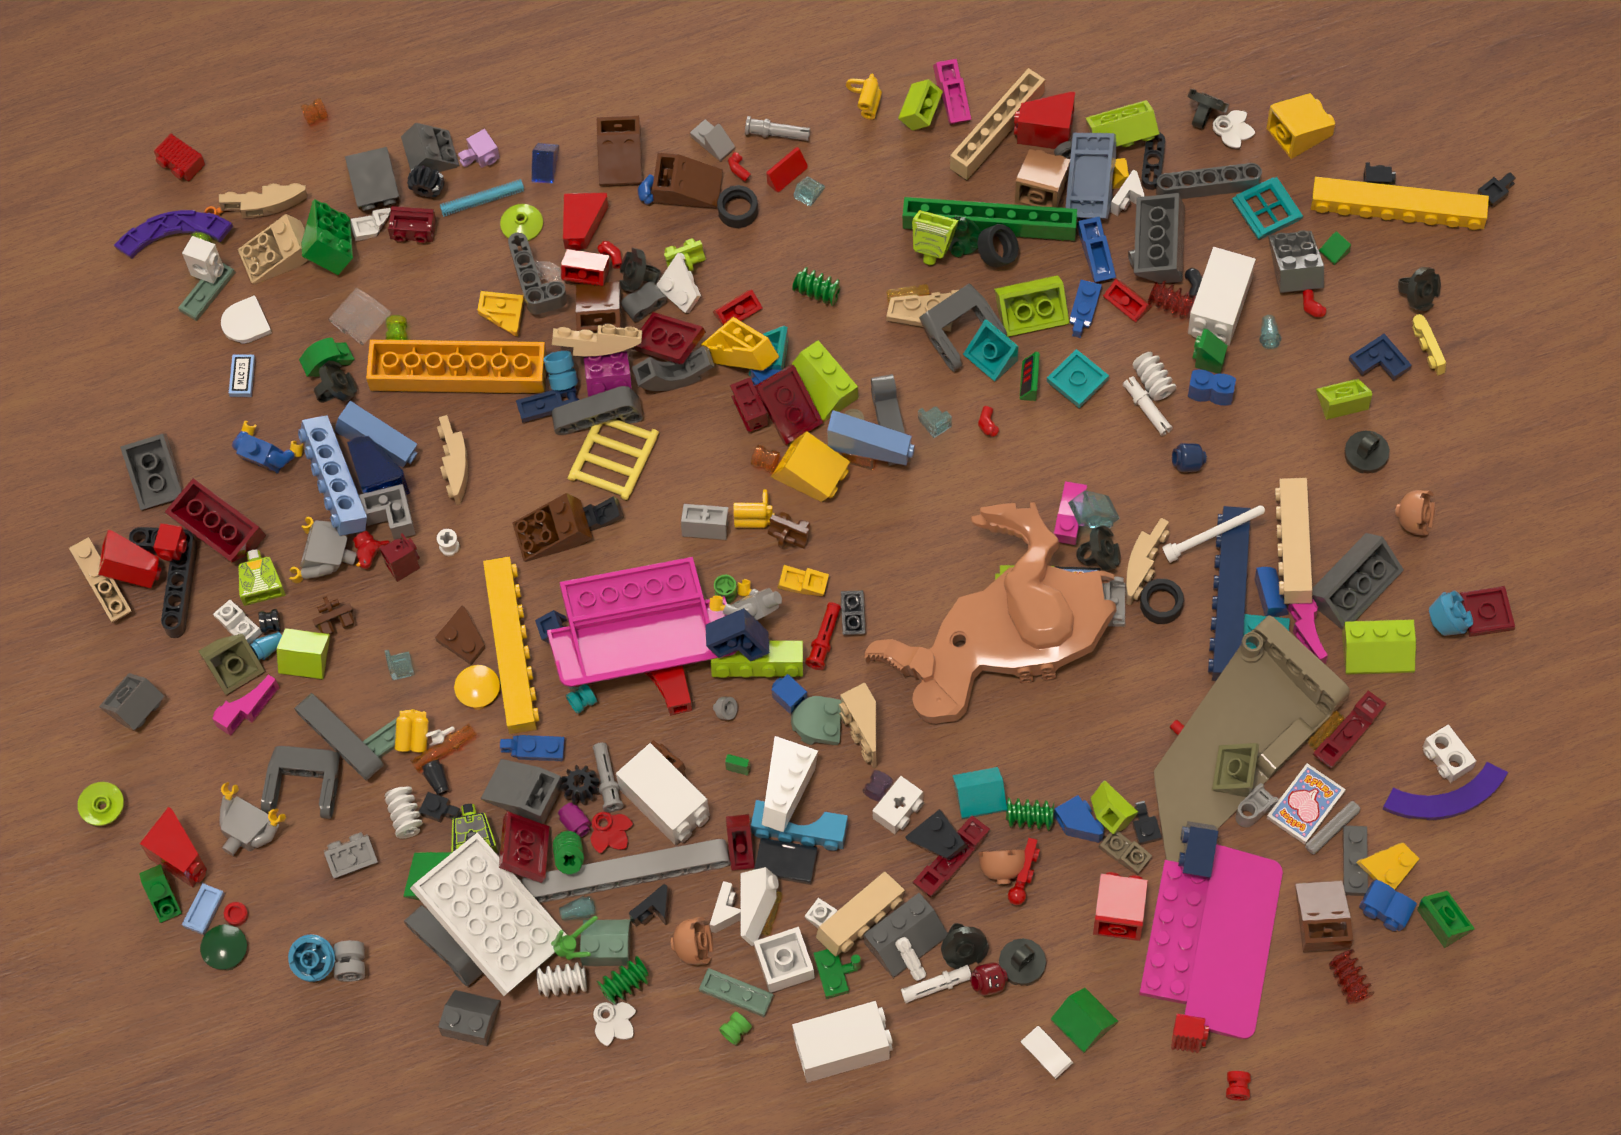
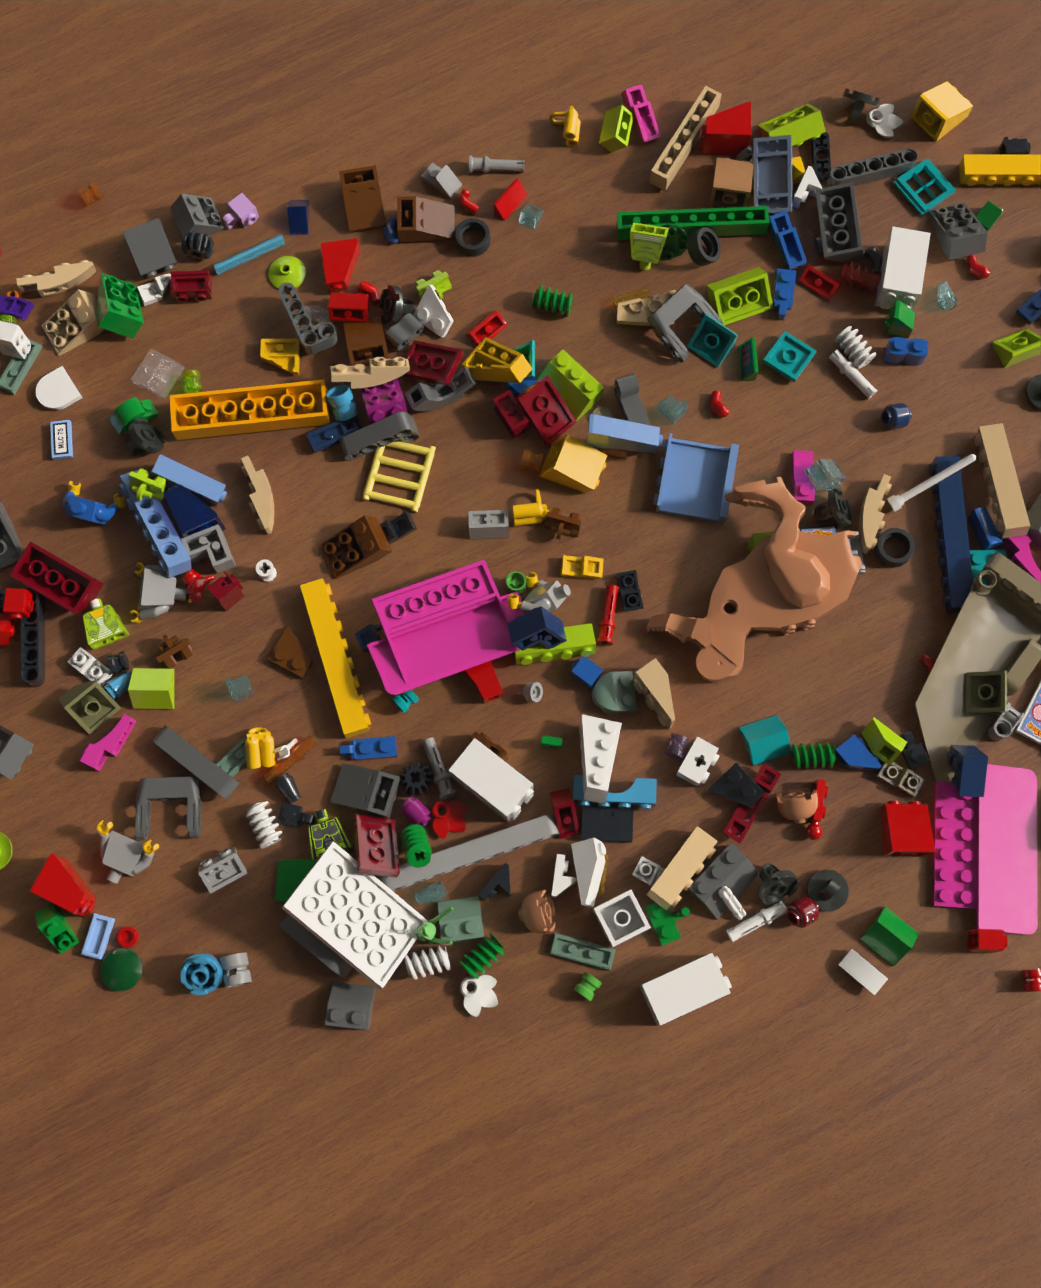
camera: 10 degrees left, 10 degrees up
yellow dish [454,665,500,710] -> none
none -> lime hips [128,468,166,501]
none -> medium blue panel [653,433,739,524]

